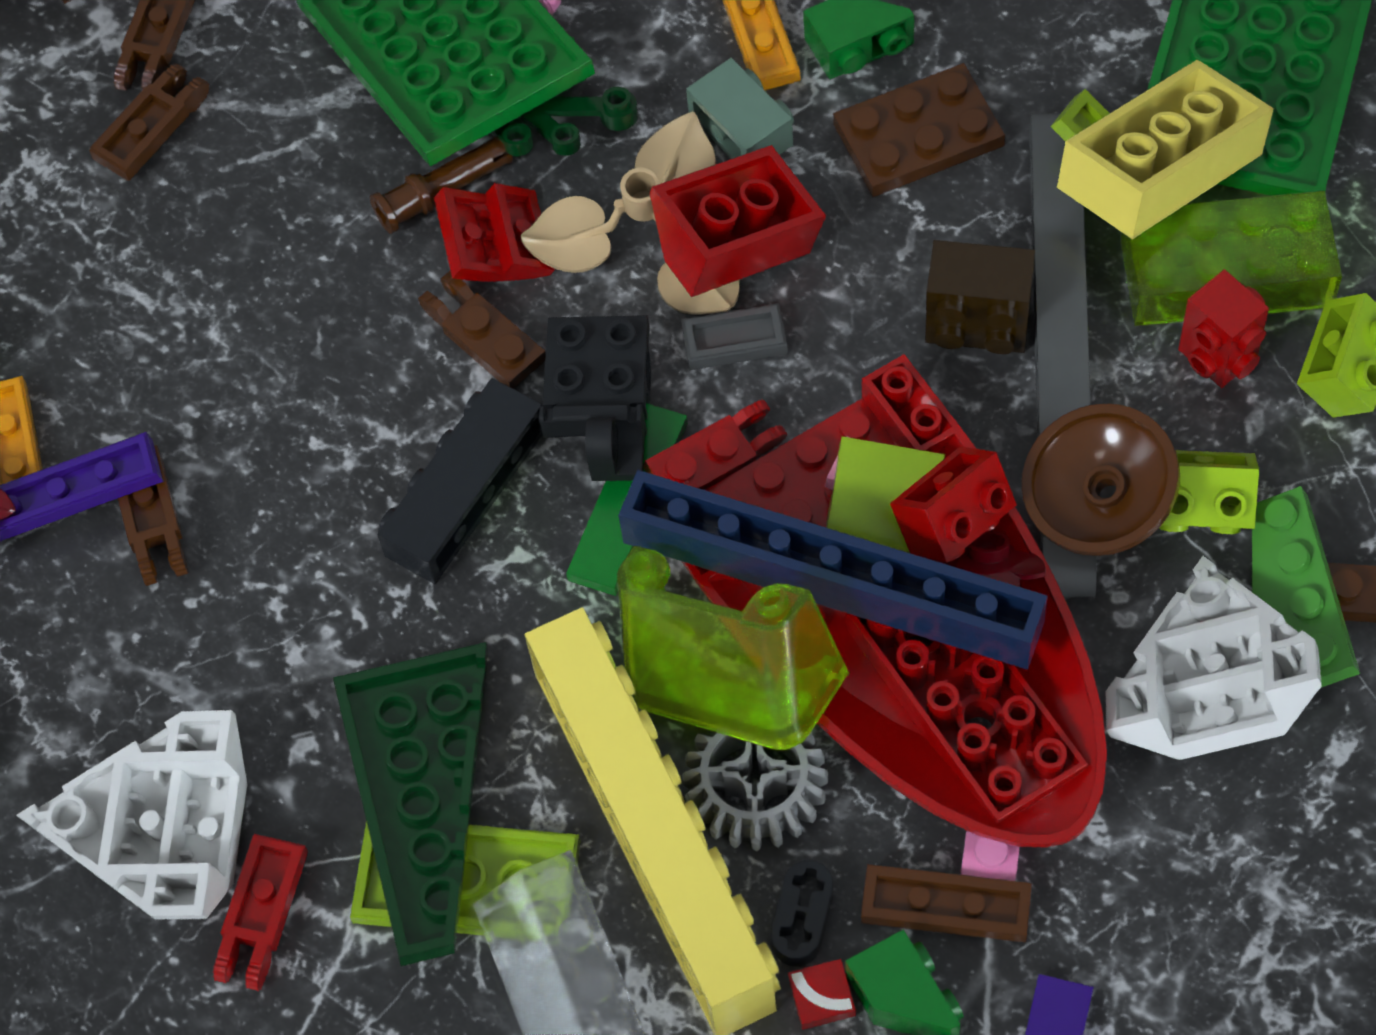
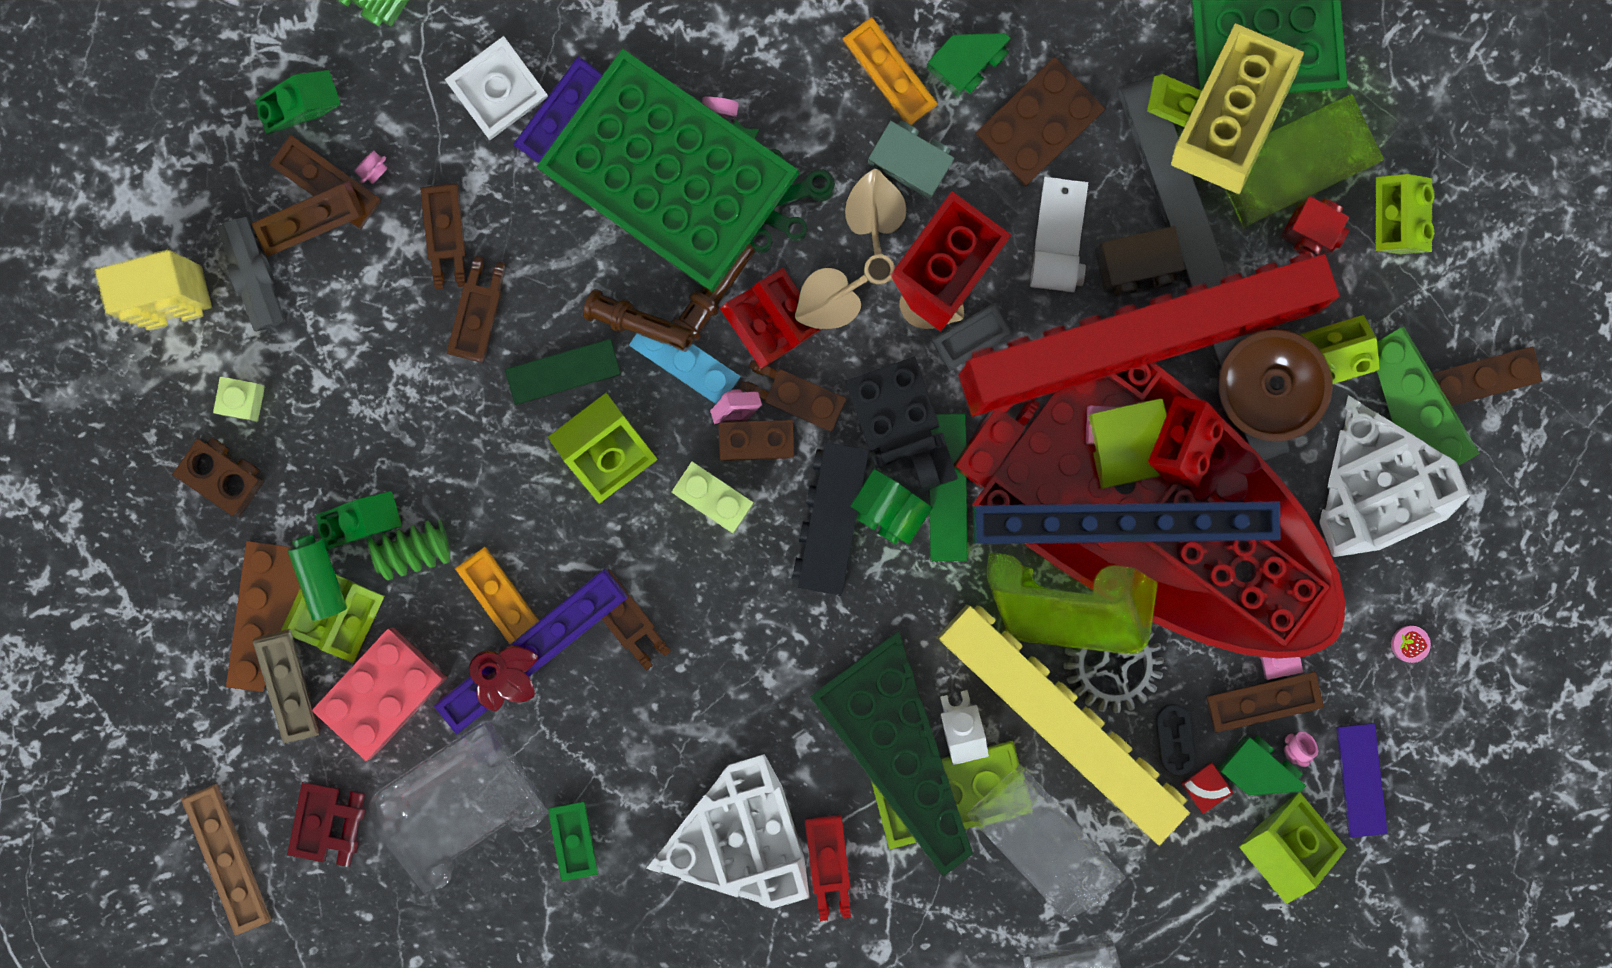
camera: 25 degrees left, 25 degrees up
none -> dark green tile [504,339,621,405]
none -> lime slope [548,393,658,504]
none -> reddish brown pin [583,289,694,352]
none -> medium azure plate [629,333,741,404]
none -> yellowish green brick [672,462,754,534]
none -> bright pink plate [710,389,762,424]
none -> reddish brown brick [719,420,794,461]
none -> green brick [850,469,933,545]
none -> white brick [940,690,989,765]
none -> red brick [958,252,1340,417]
none -> white door [1030,177,1088,293]
none -> bright pink plate [1284,731,1318,767]
none -> tile [1391,626,1431,663]

